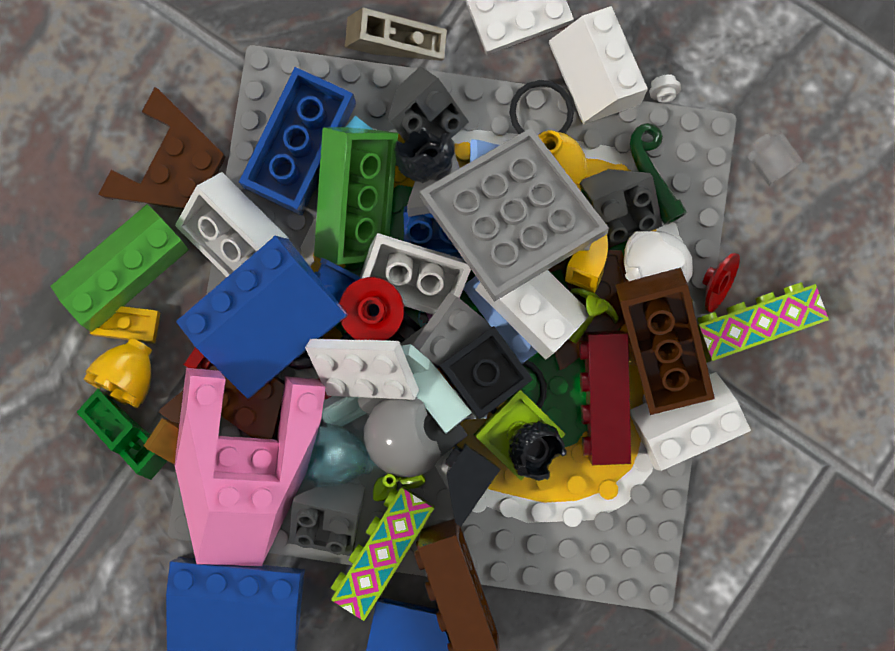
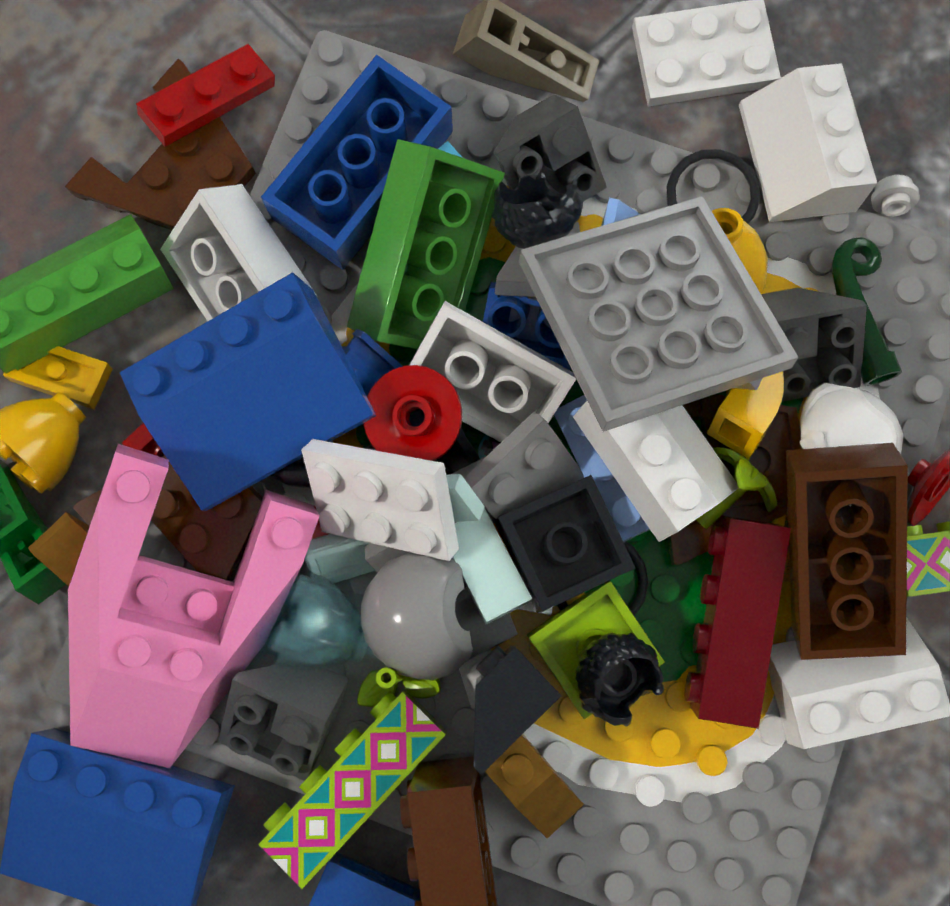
camera: 10 degrees right, 5 degrees down
none -> red plate [136,44,275,147]
none -> pearl gold slope [485,734,584,839]

